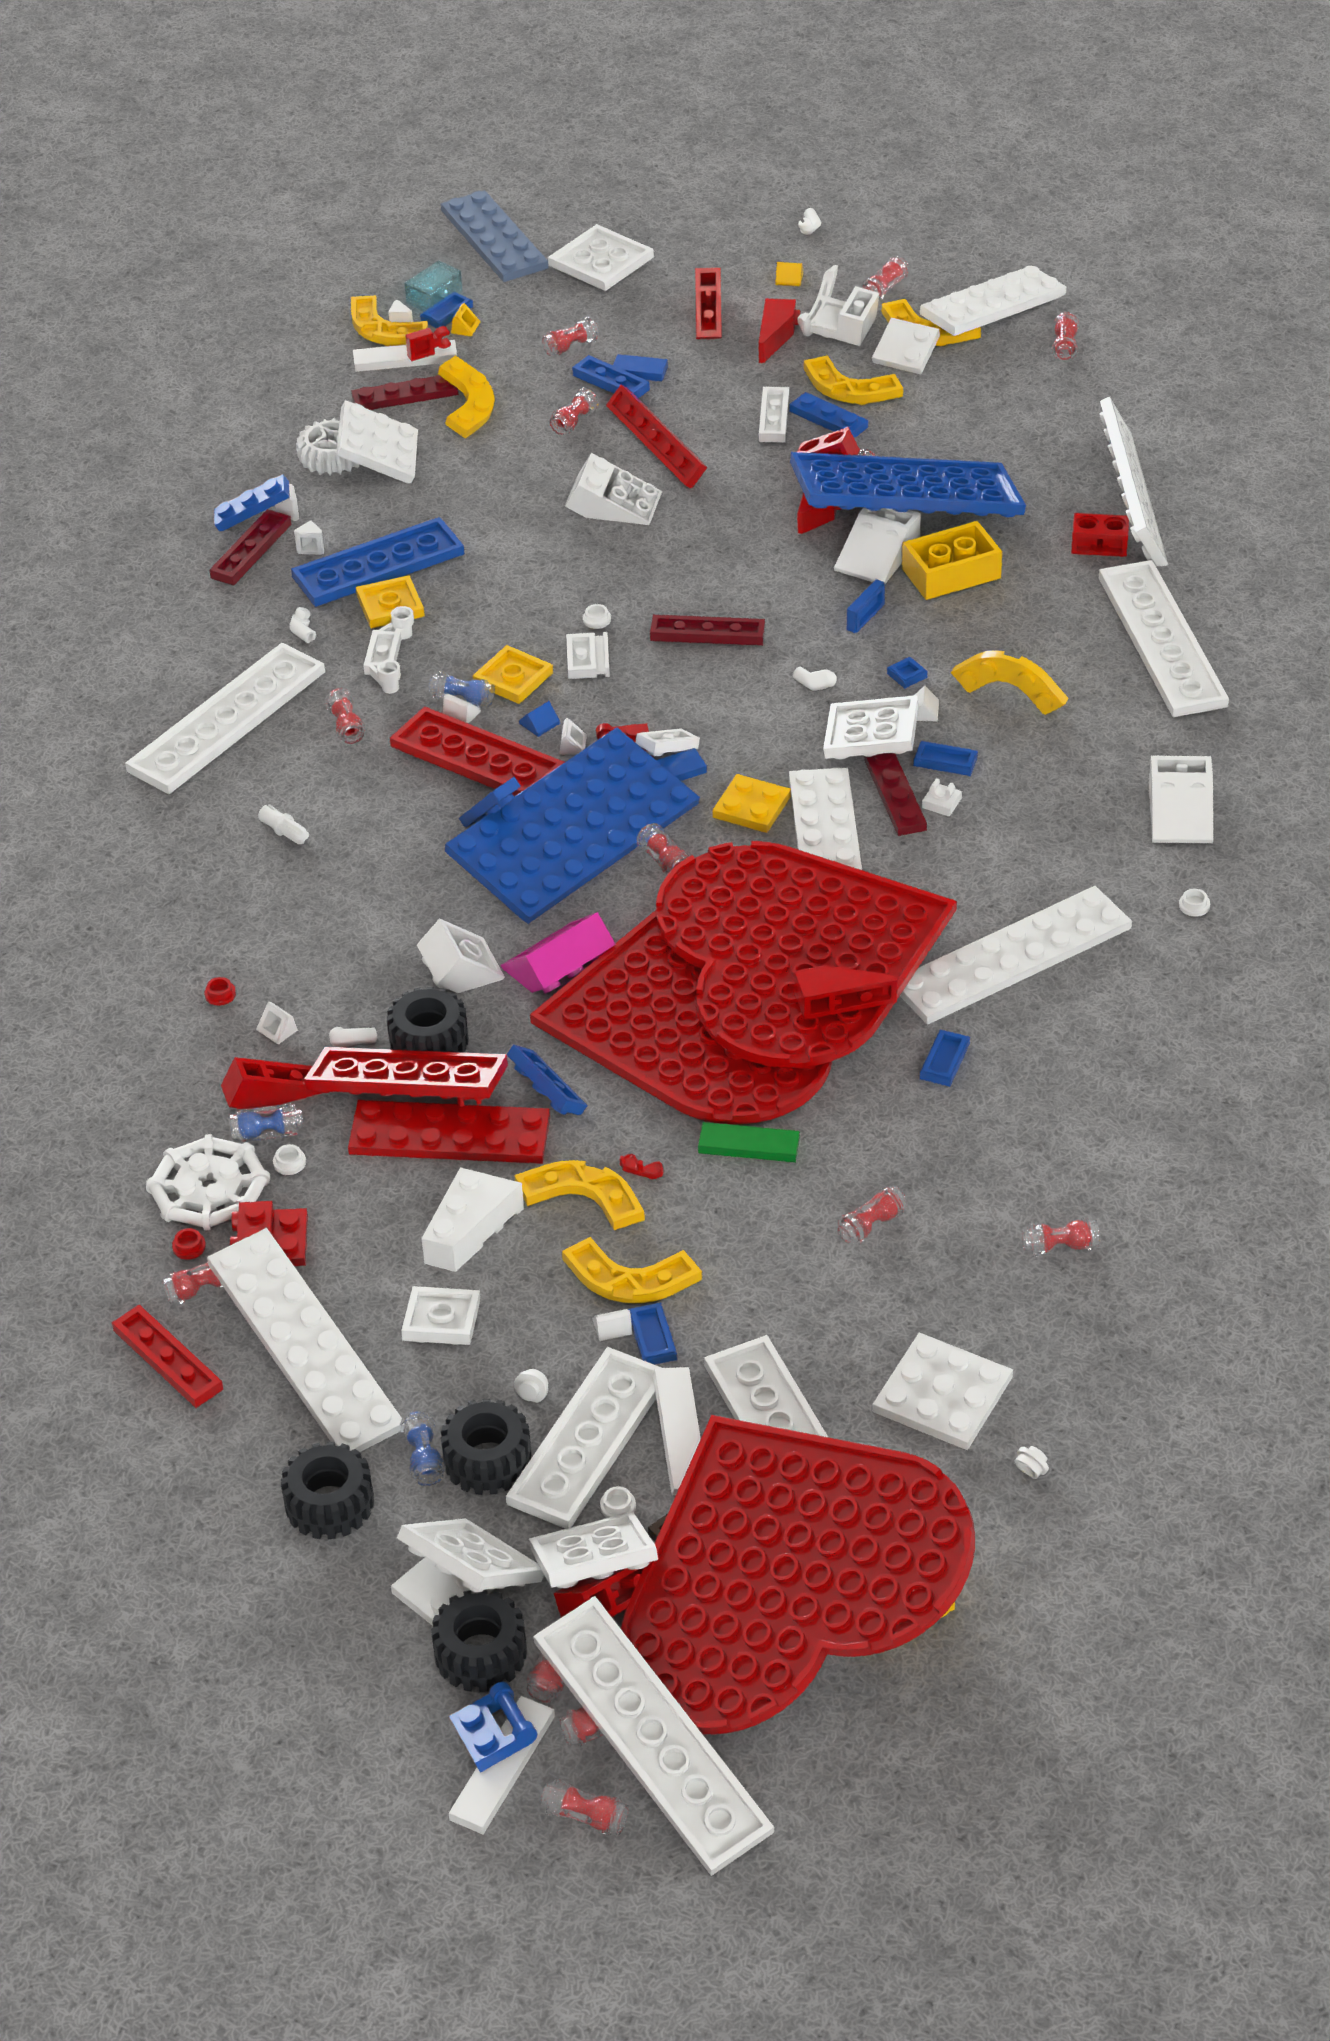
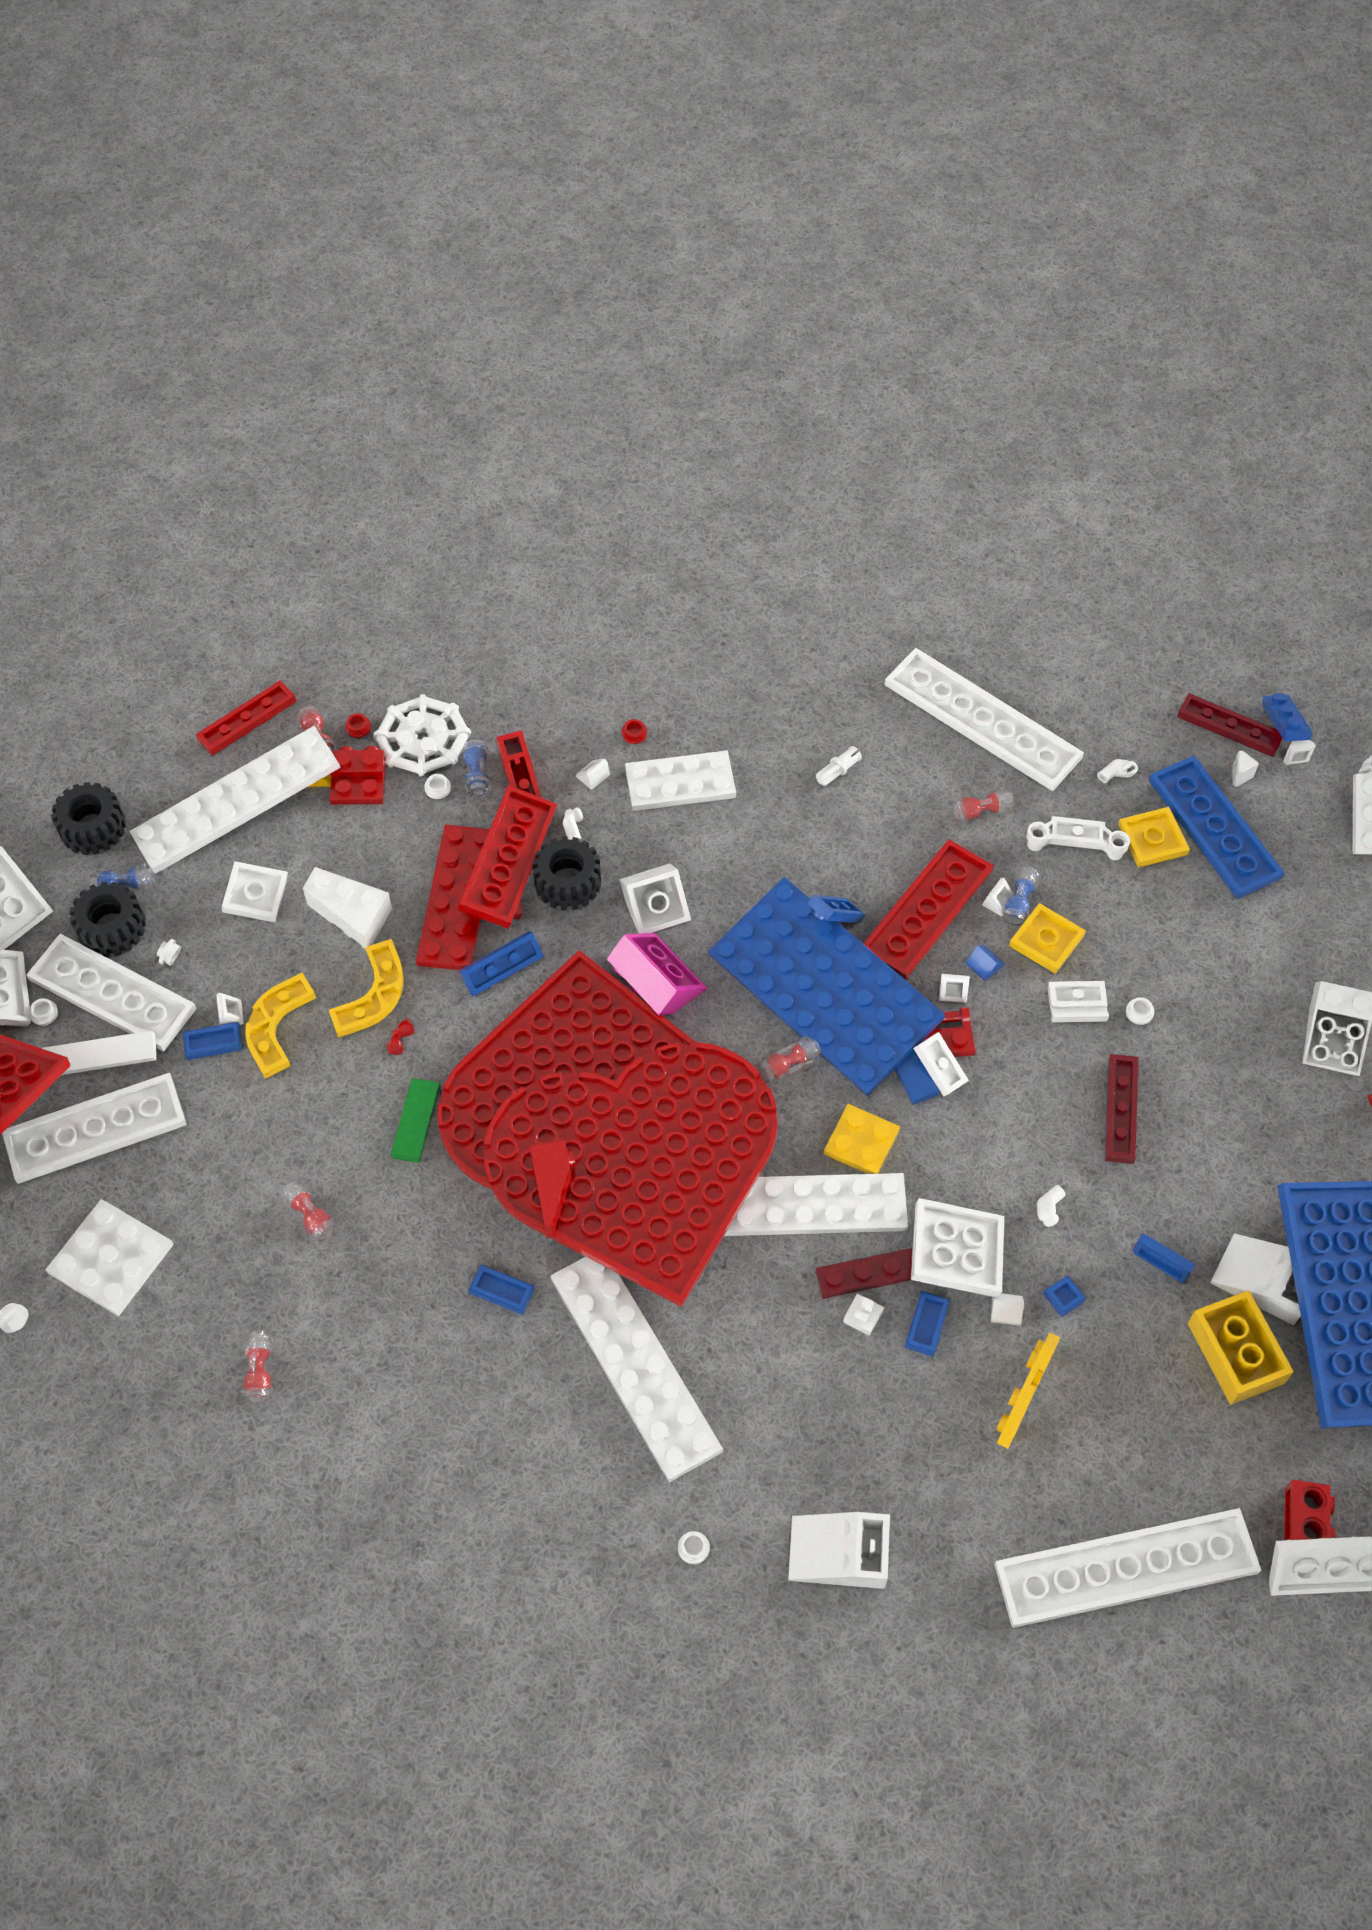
camera: 90 degrees right, 15 degrees up
none -> white plate [625,750,736,811]

